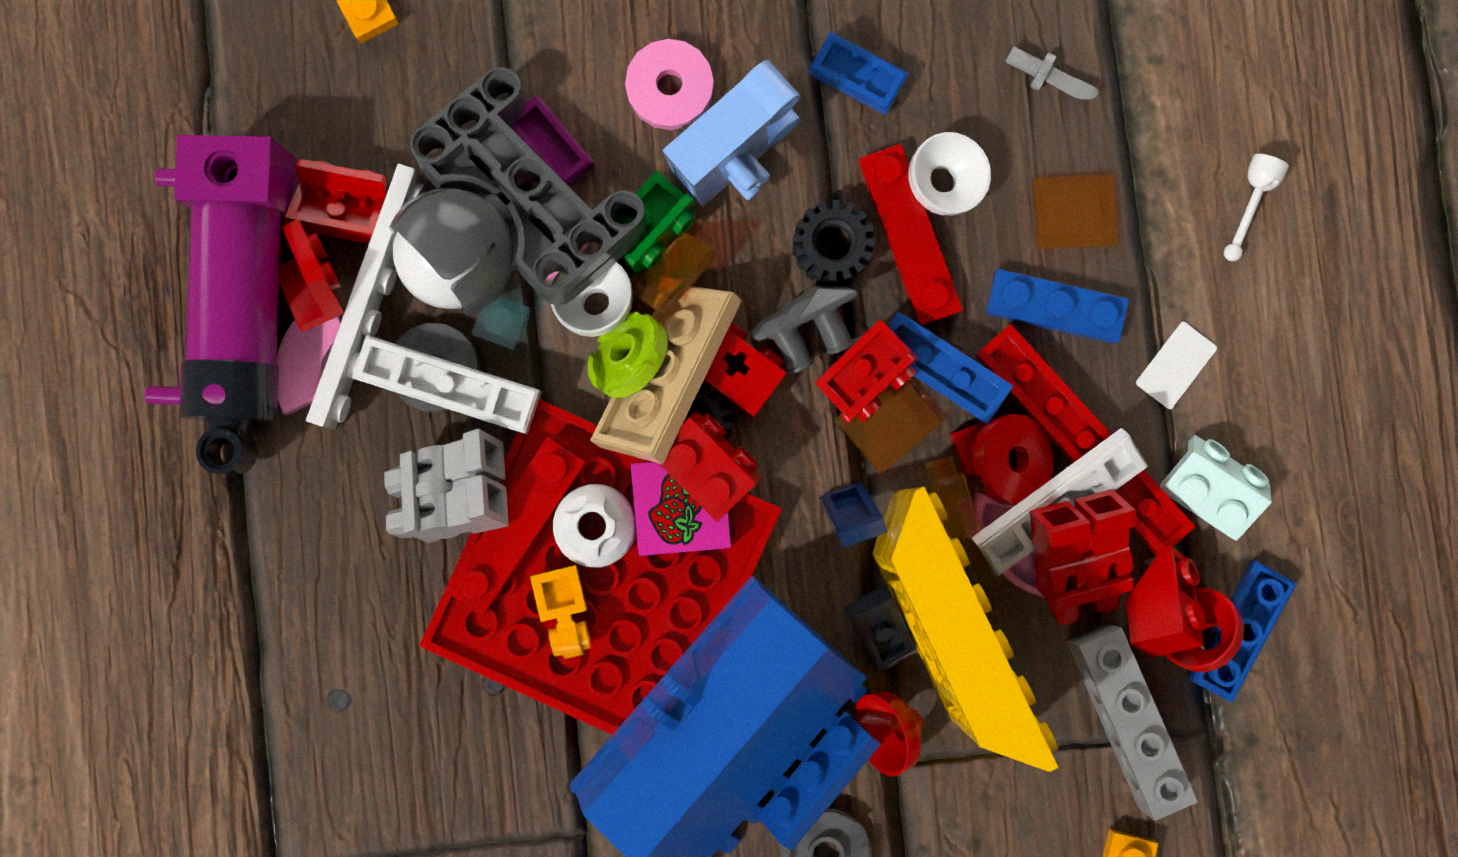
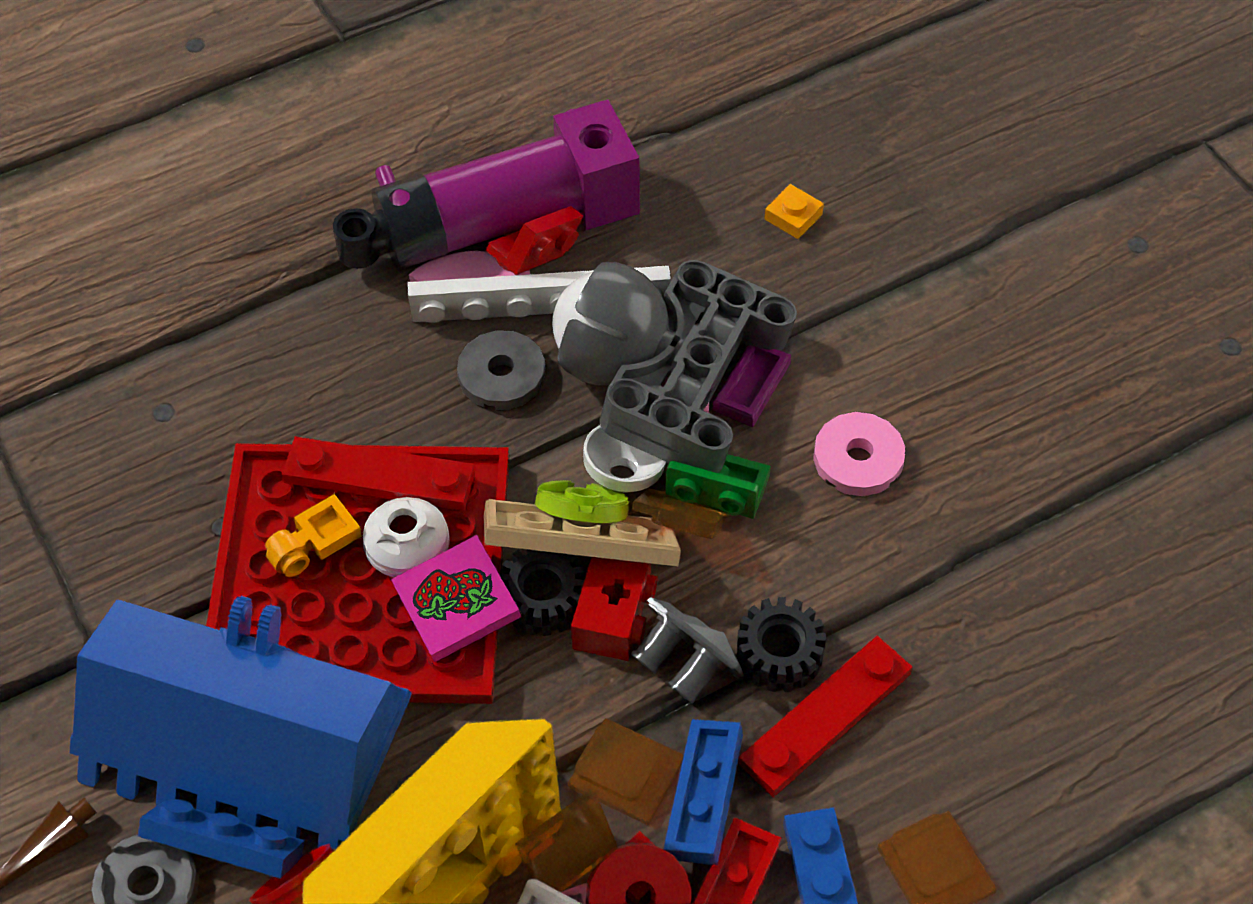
camera: 65 degrees right, 30 degrees down
red bracket [284,159,388,244] -> none
white plate [352,335,542,435] -> none
light grey hips [384,429,509,543] -> none
clear light blue plate [472,297,531,351] -> none
red bracket [658,411,760,522] -> none
light blue piece [662,60,801,207] -> none
blue plate [808,31,909,116] -> none
red bracket [815,319,920,424] -> none
white piece [908,132,991,216] -> none
light grey piece [1005,46,1099,100] -> none

